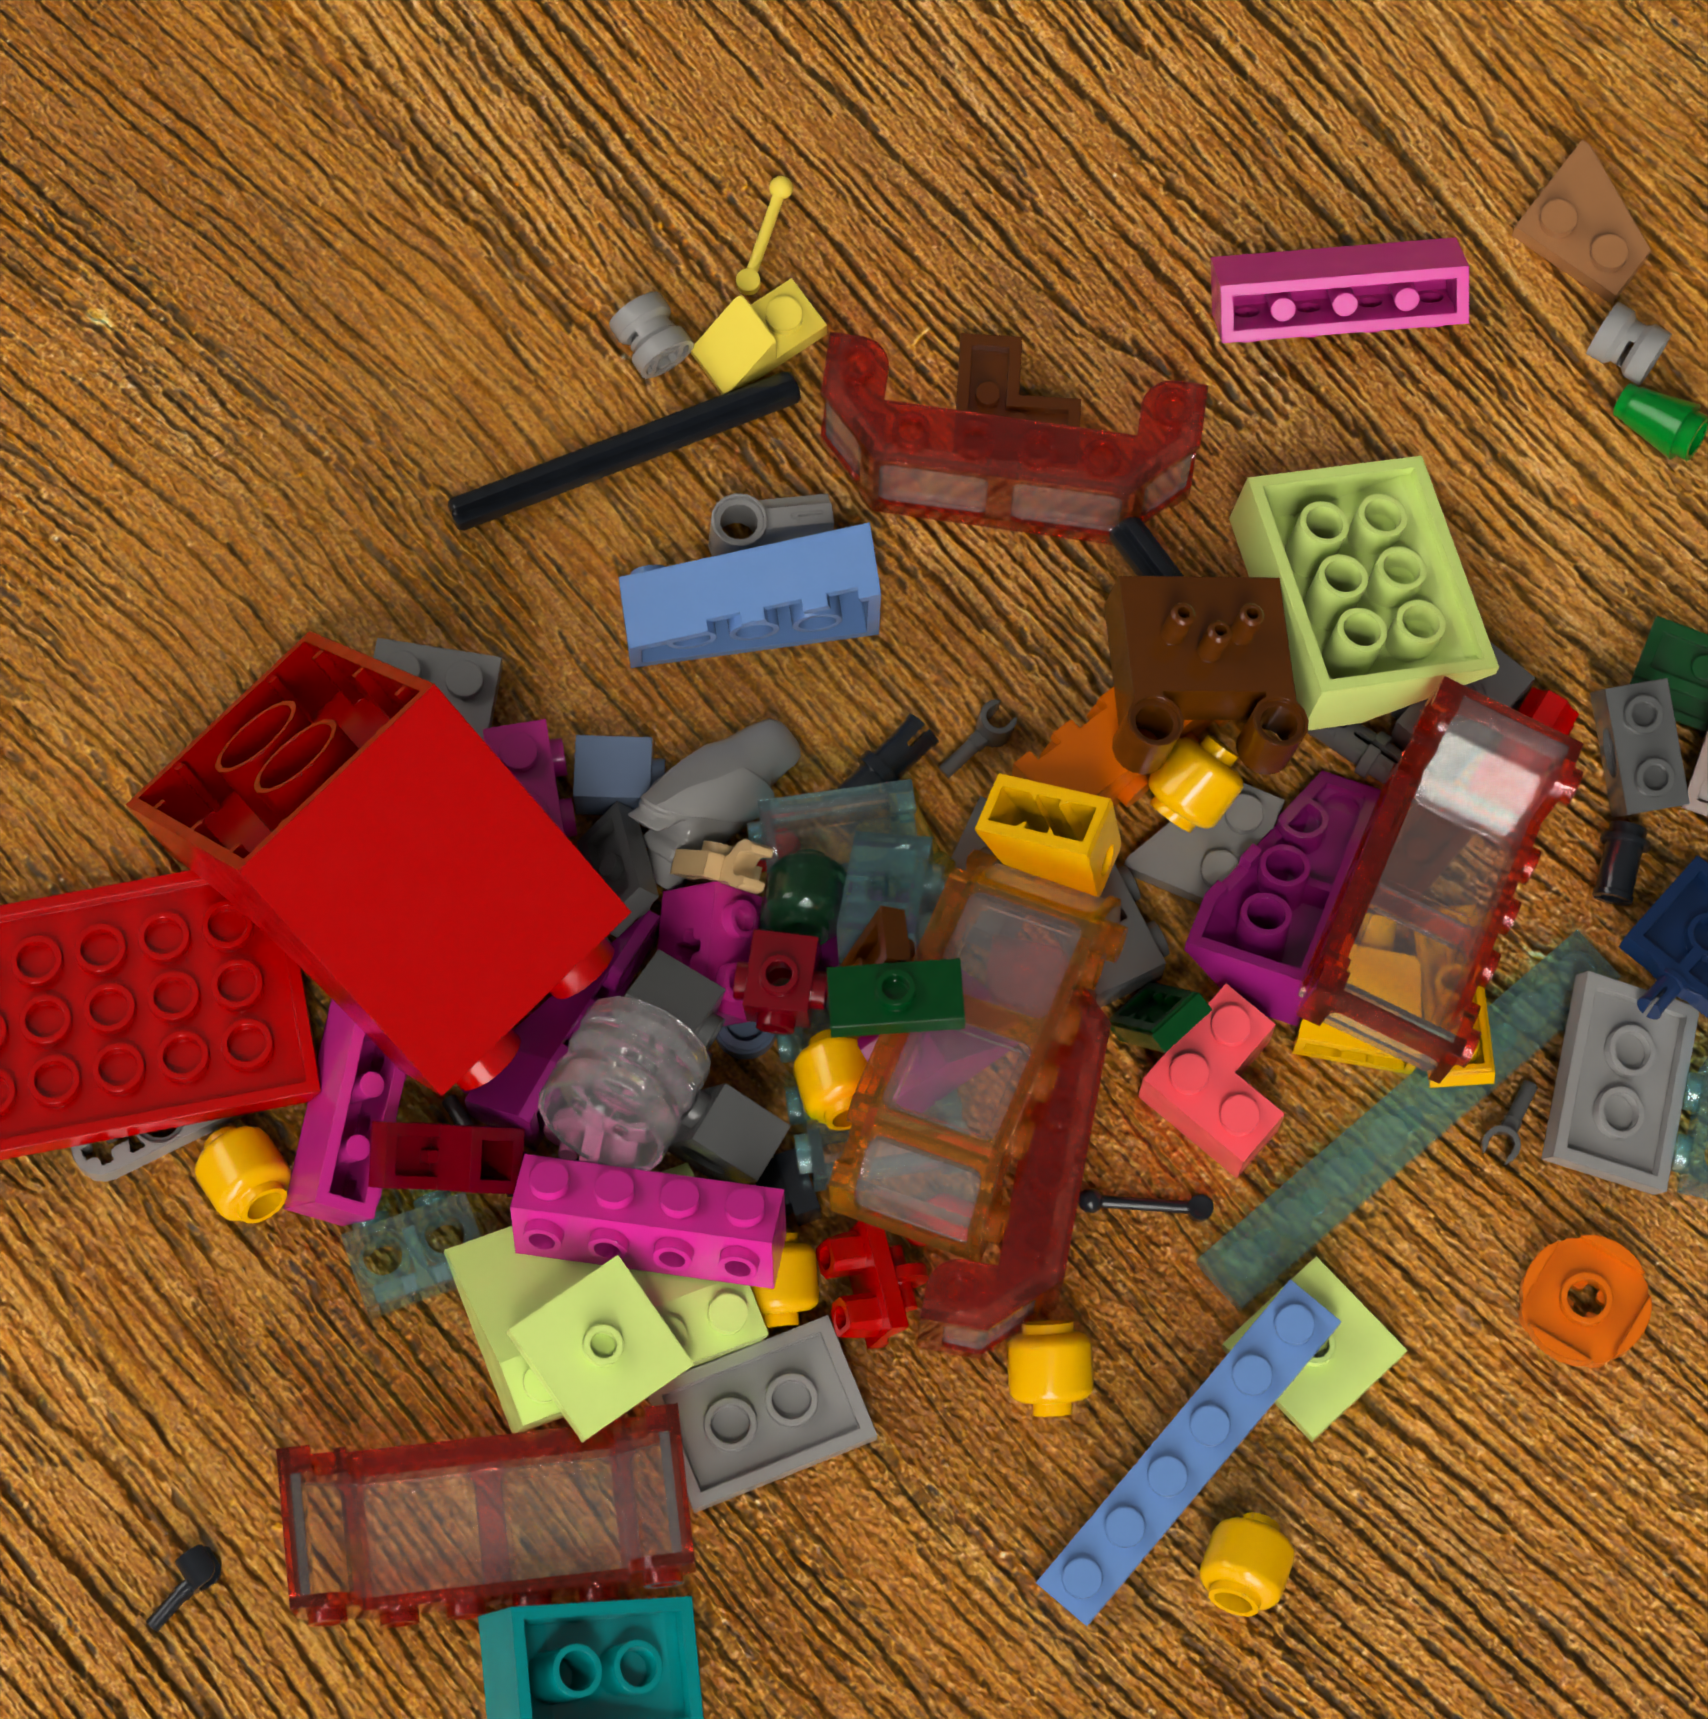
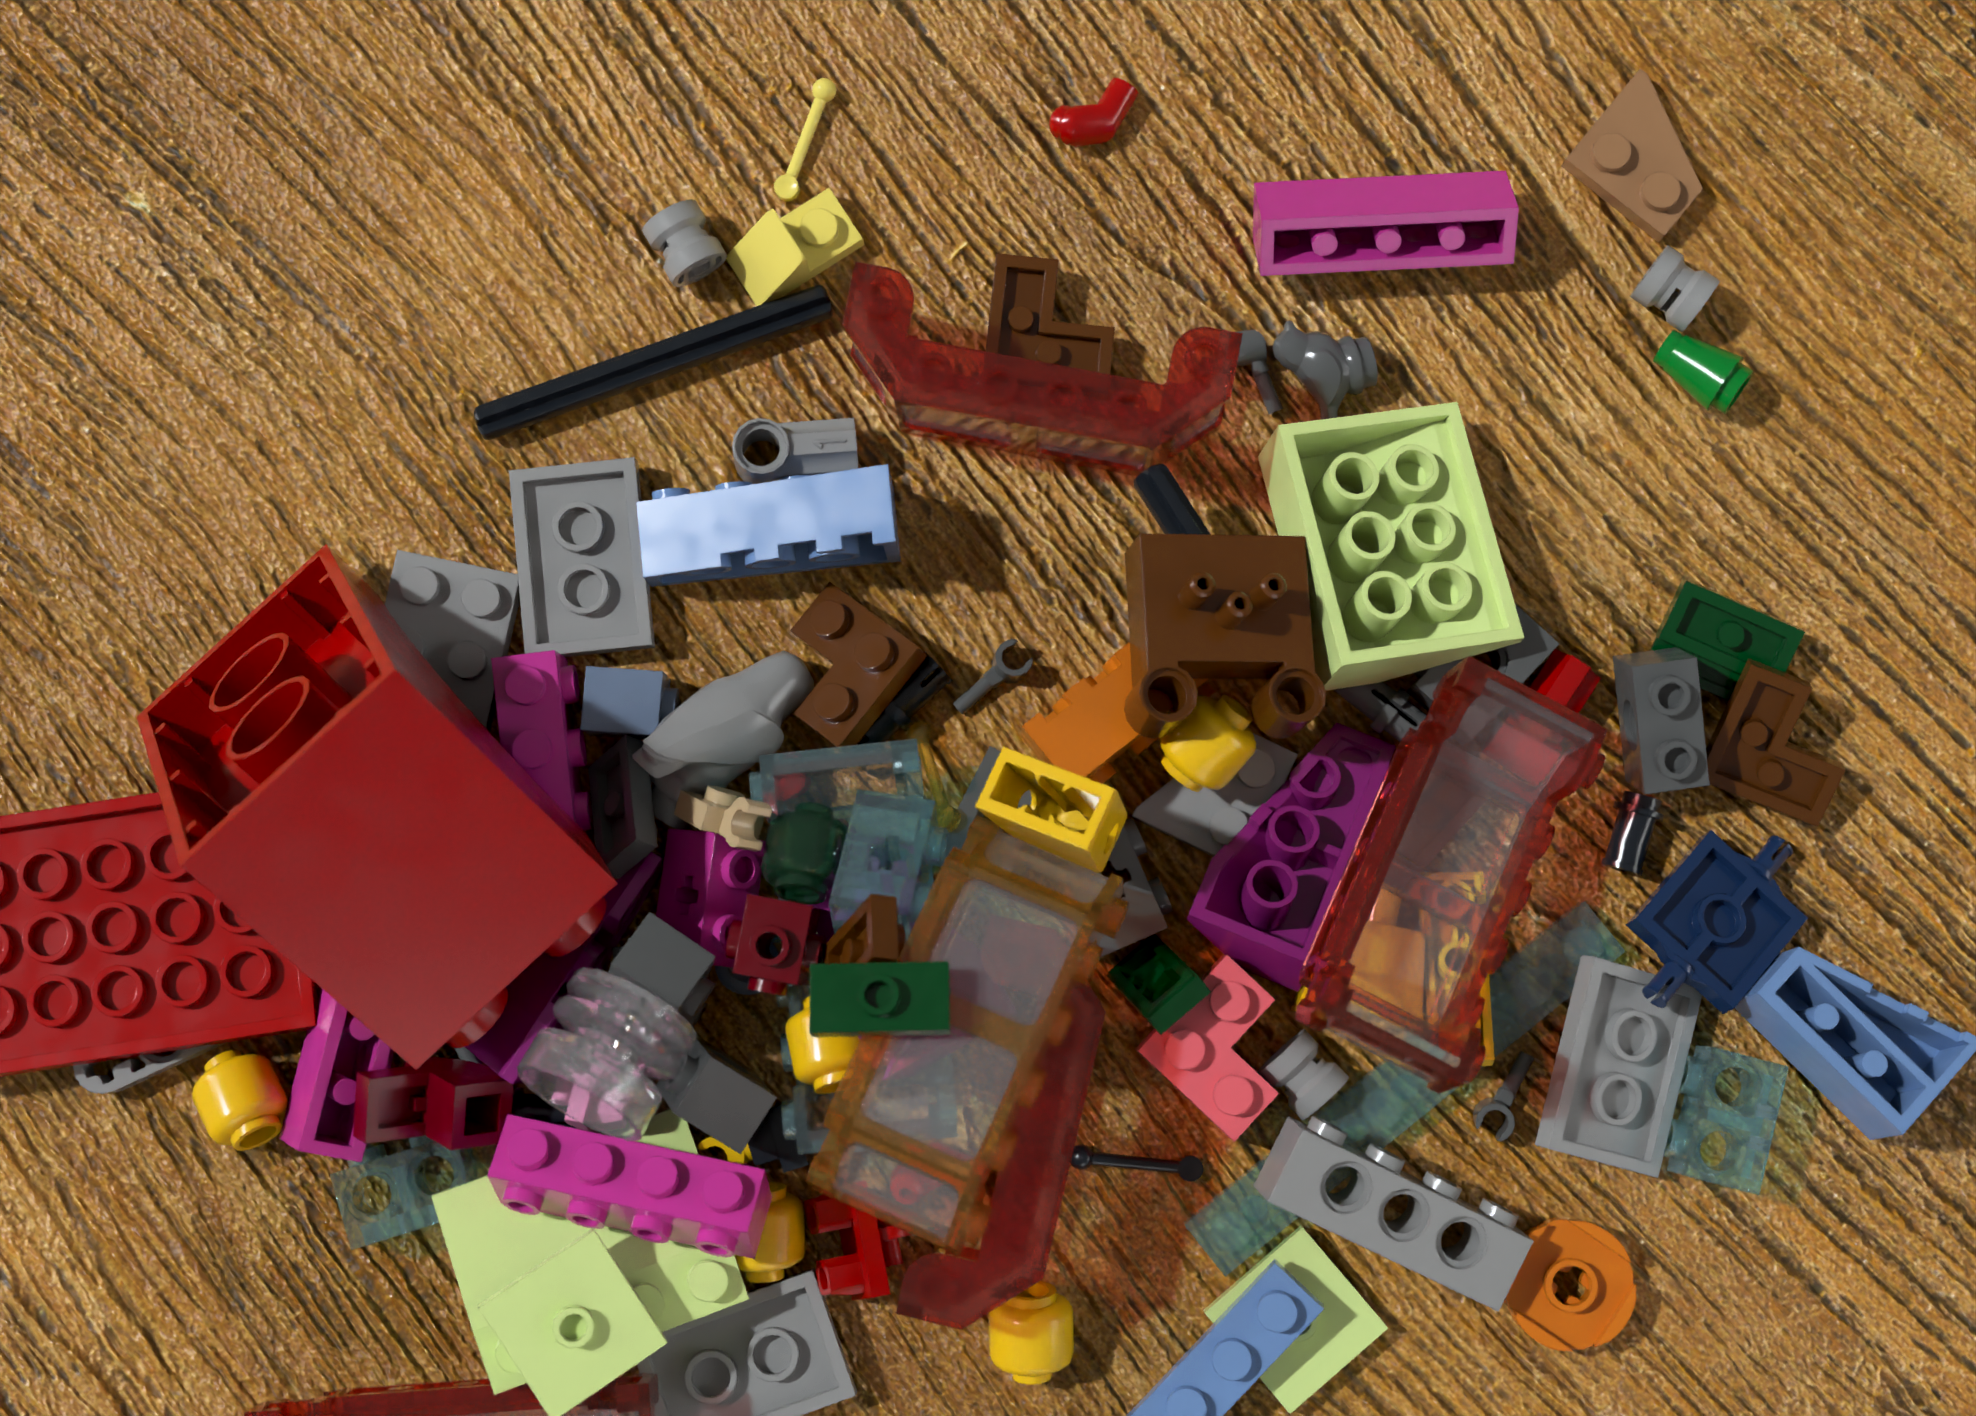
camera: 10 degrees right, 10 degrees up
none -> light grey plate [509,457,655,657]
none -> reddish brown plate [790,582,927,756]
none -> red arm [1049,77,1139,147]
none -> dark grey hand [1227,330,1283,414]
none -> light grey brick [1253,1115,1534,1312]
none -> light grey wheel [1257,1029,1349,1121]
none -> dark grey animal [1272,320,1378,419]

